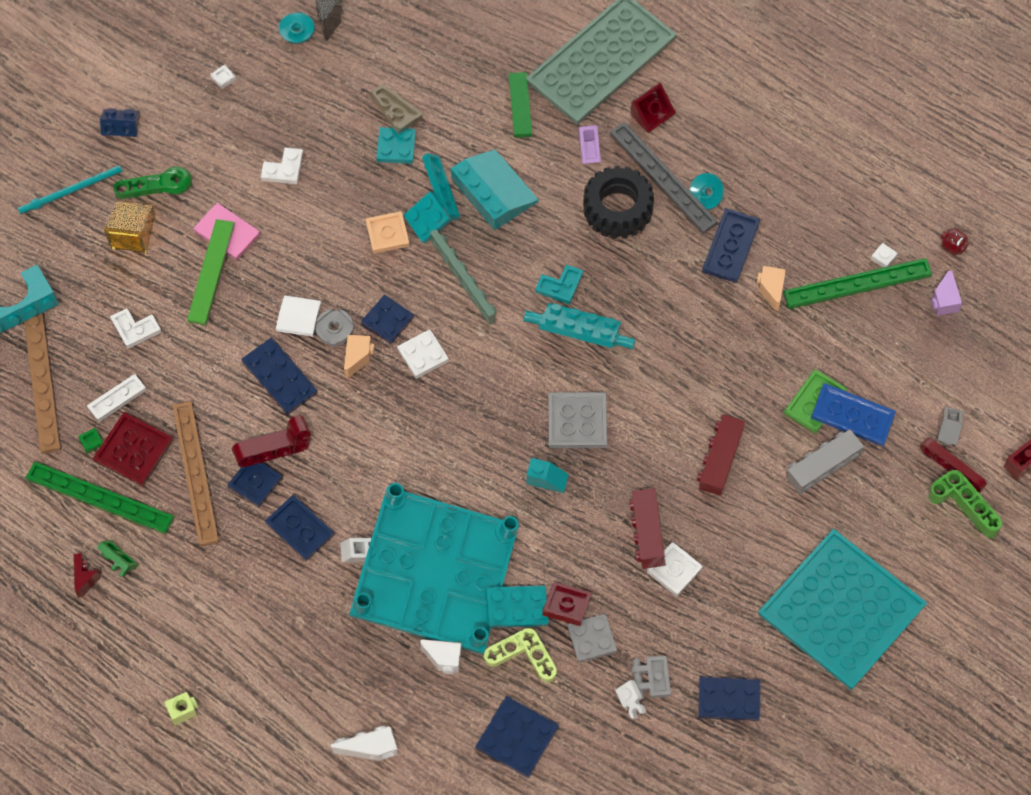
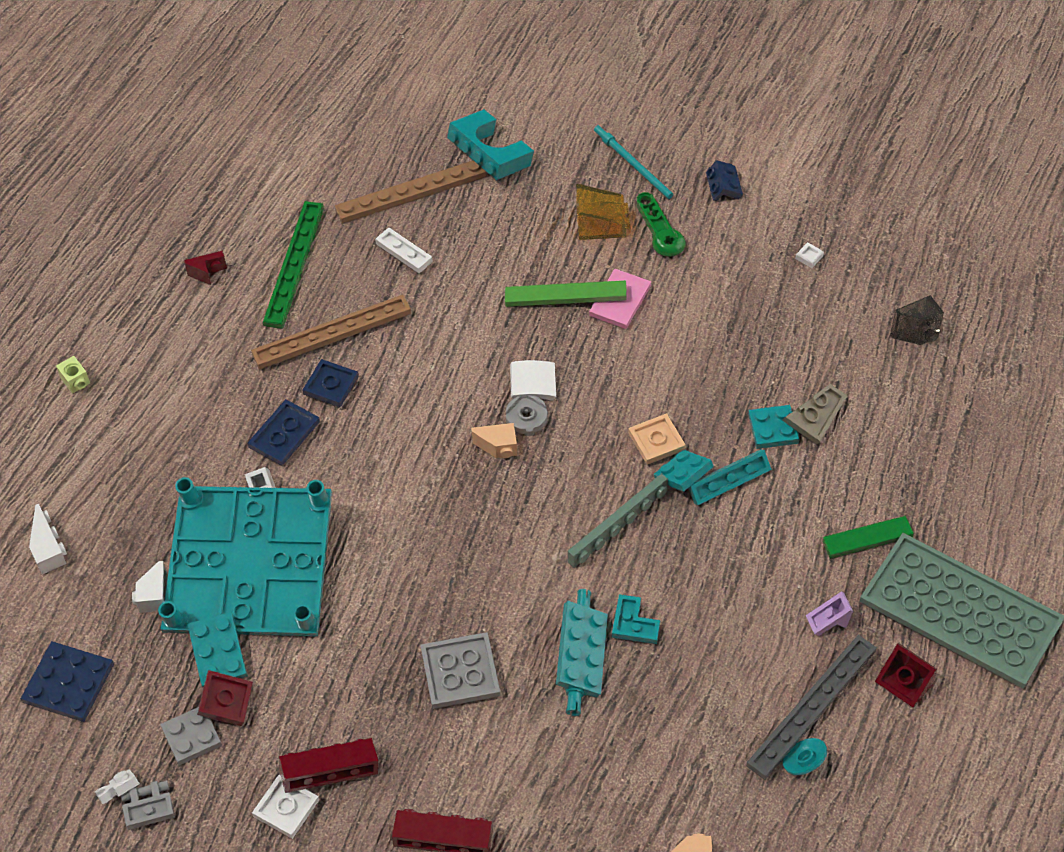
camera: 80 degrees right, 10 degrees down
green tile [78,428,103,454] -> none
dark red plate [92,412,174,487] -> none
green plate [97,540,139,577] -> none
white plate [110,308,162,349] -> none
dark red beam [232,415,311,467] -> none
dark blue plate [241,337,318,415] -> none
white plate [261,148,303,184] -> none
teal dish [279,12,314,43] -> none
dark blue plate [361,294,414,344] -> none
white plate [397,329,449,379] -> none
teal slope [451,149,539,231] -> none
yellowish green beam [484,628,557,682] -> none
teal slope [526,458,569,493] -> none
black tyre [583,166,654,239] -> none
dark blue tile [702,208,761,283] -> none

